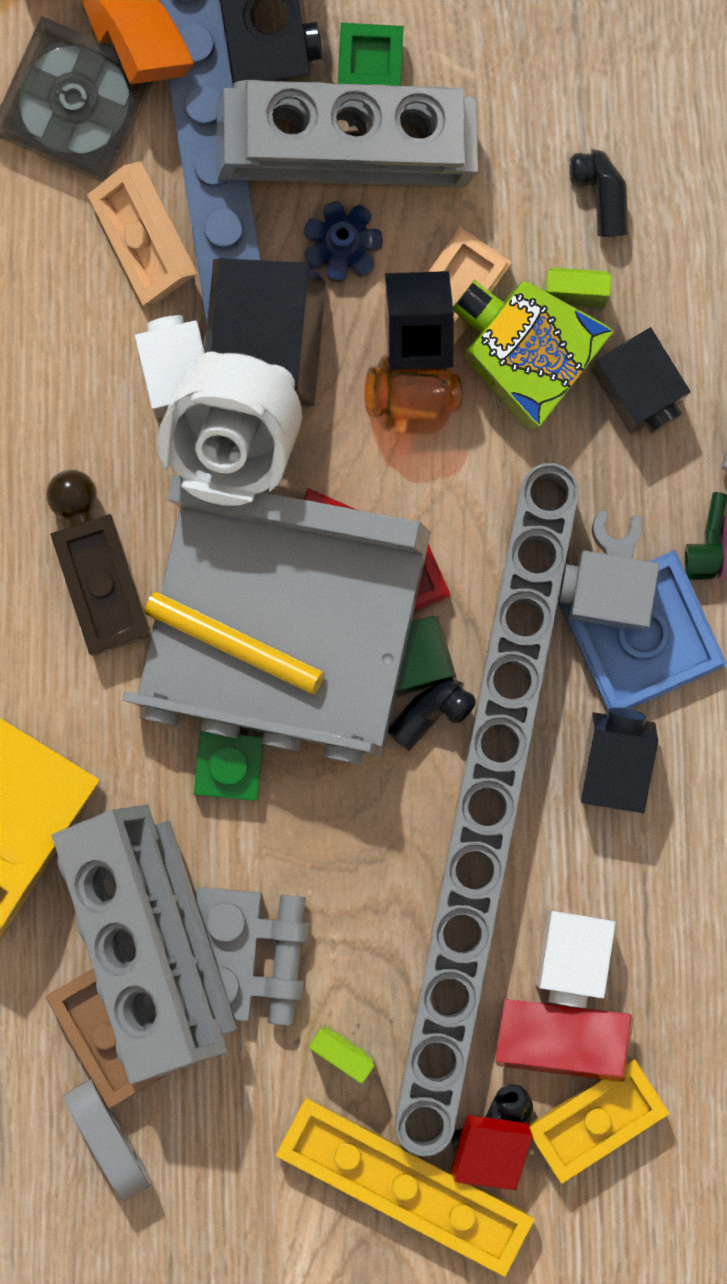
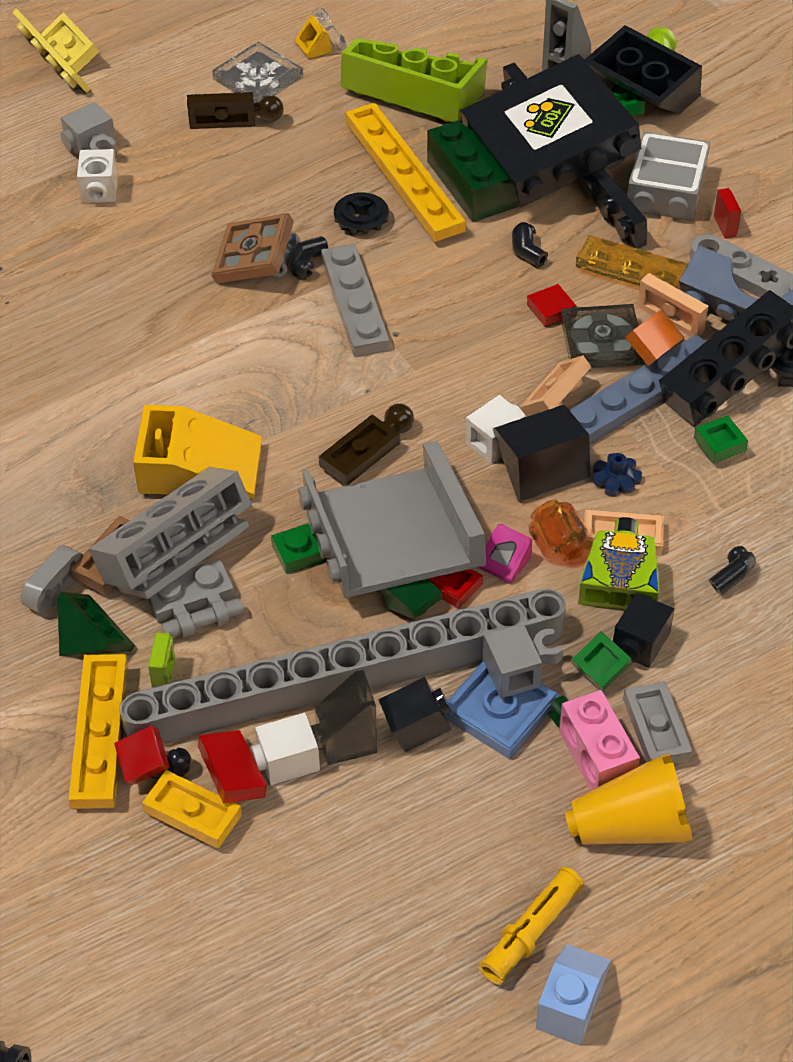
camera: 70 degrees right, 35 degrees down
yellow bar [145,592,325,695] -> none
white brick [157,352,302,506] -> none
light grey brick [216,80,478,187] -> none
black brick [385,271,454,370] -> none
black arm [387,678,476,752] -> none
lime tile [543,267,612,308] -> none
none -> dark green slope [57,592,135,656]
none -> clear smoke slope [310,670,377,765]
none -> dark pink slope [478,524,532,584]
none -> green plate [571,631,632,692]

